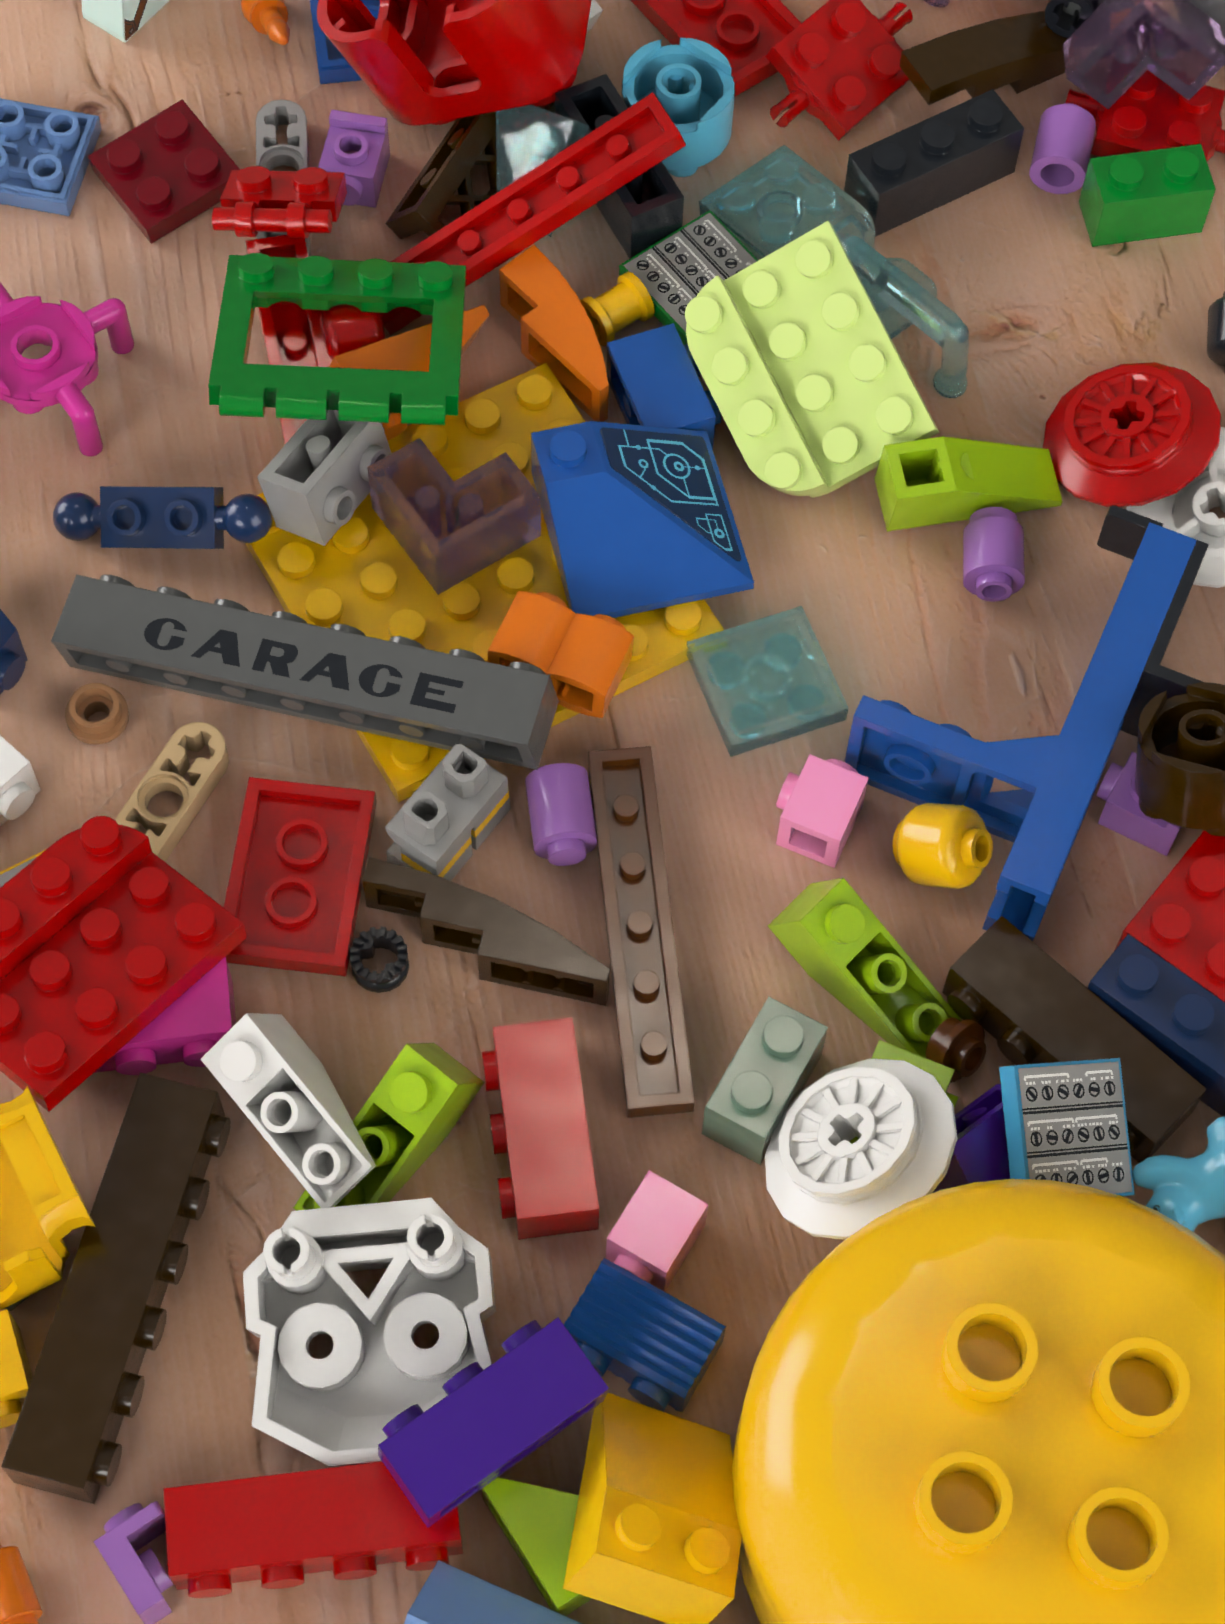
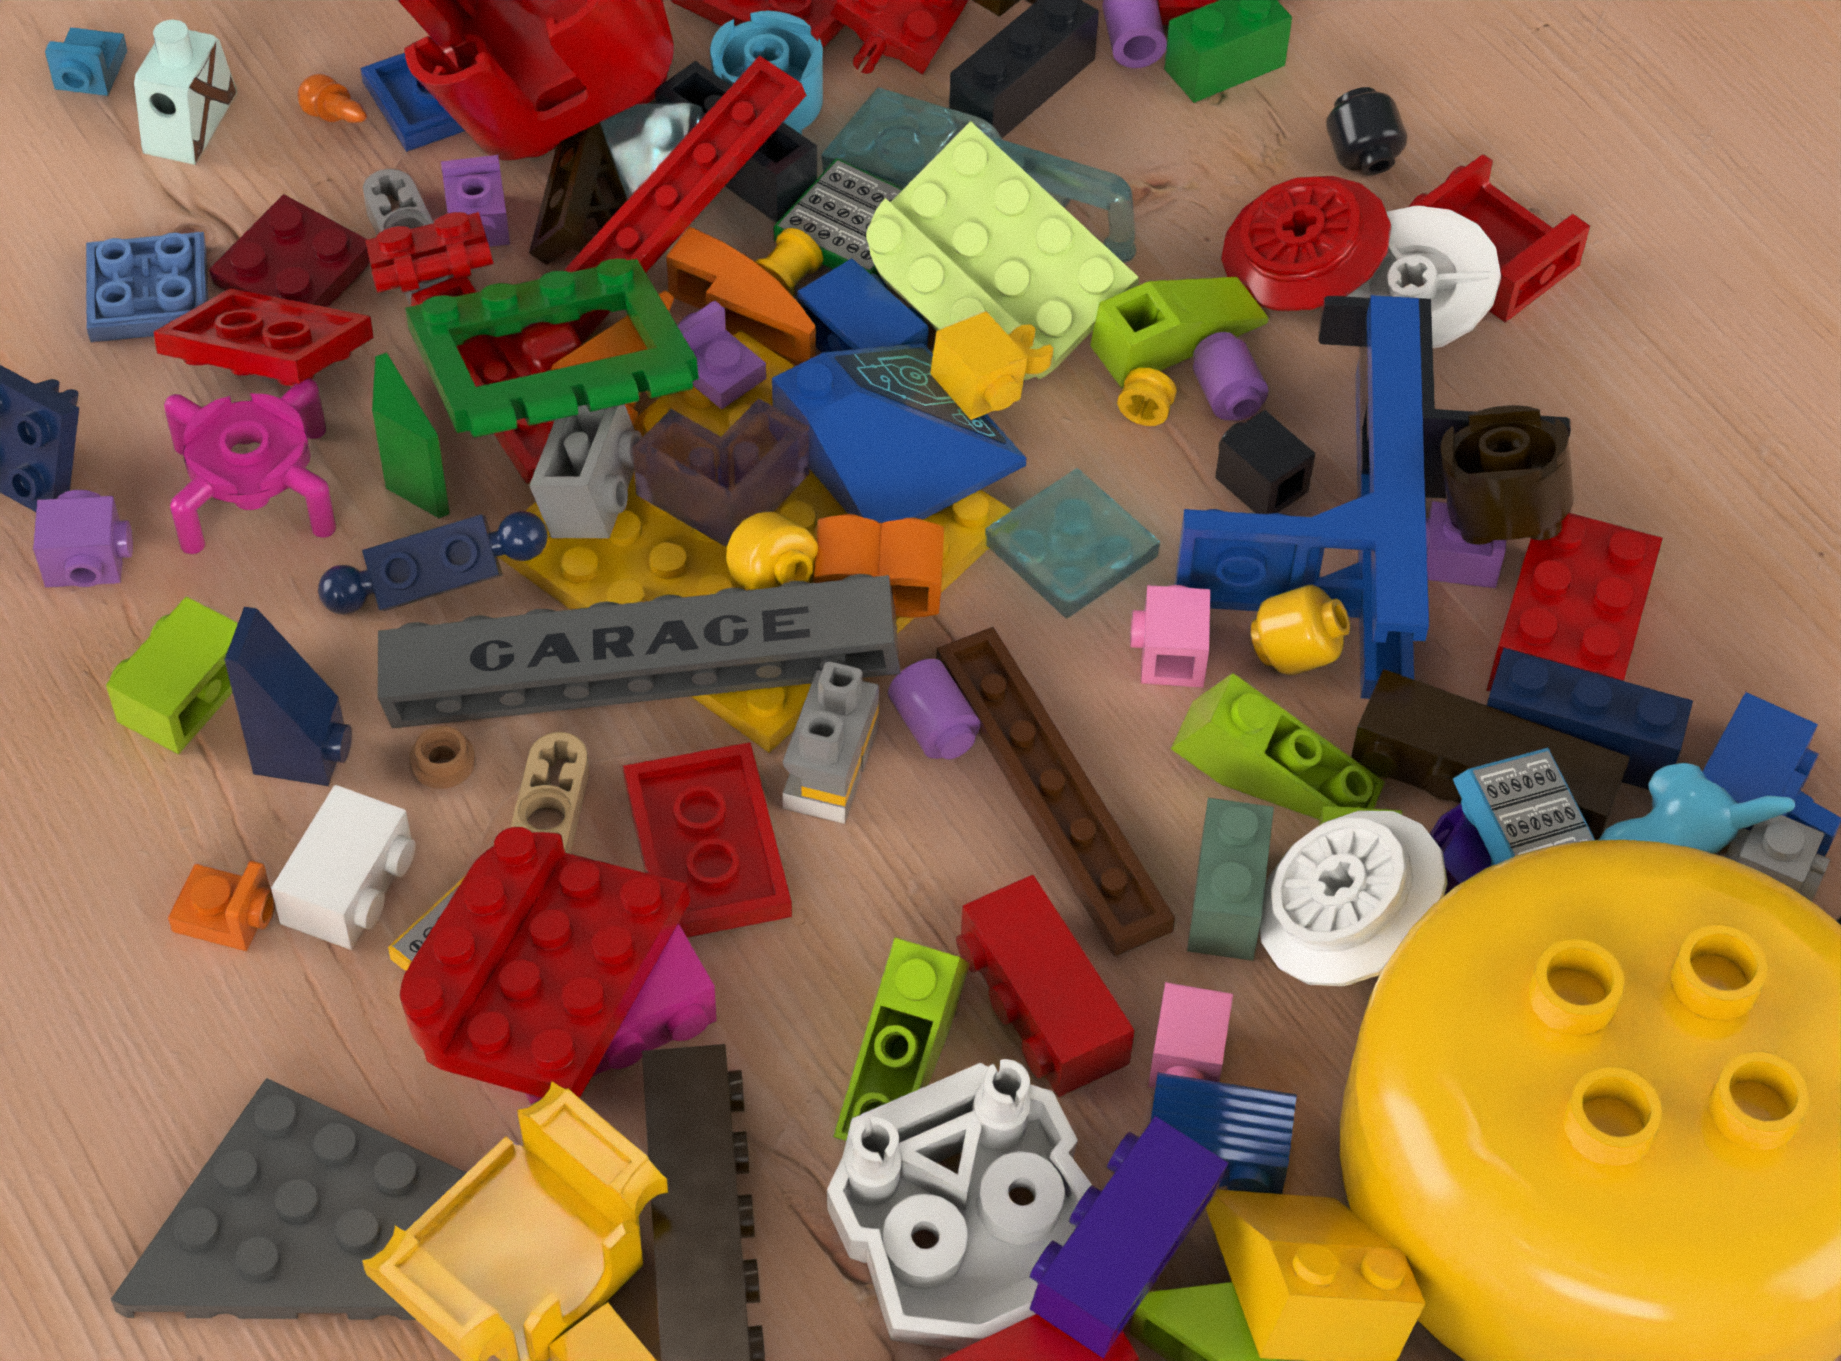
camera: 20 degrees left, 10 degrees down
white slope [201,1013,376,1208] -> none
black bush [349,926,409,993] -> none
dark brown slope [362,857,610,1006] -> none
reddish brown plate [926,1017,986,1083] -> none
none -> red plate [153,288,374,386]
none -> green slope [372,352,450,519]
none -> medium lavender bracket [677,301,766,410]
none -> yellow head [726,511,818,590]
none -> yellow brick [930,311,1054,420]
none -> yellow bush [1117,368,1177,426]
none -> black brick [1215,410,1315,514]

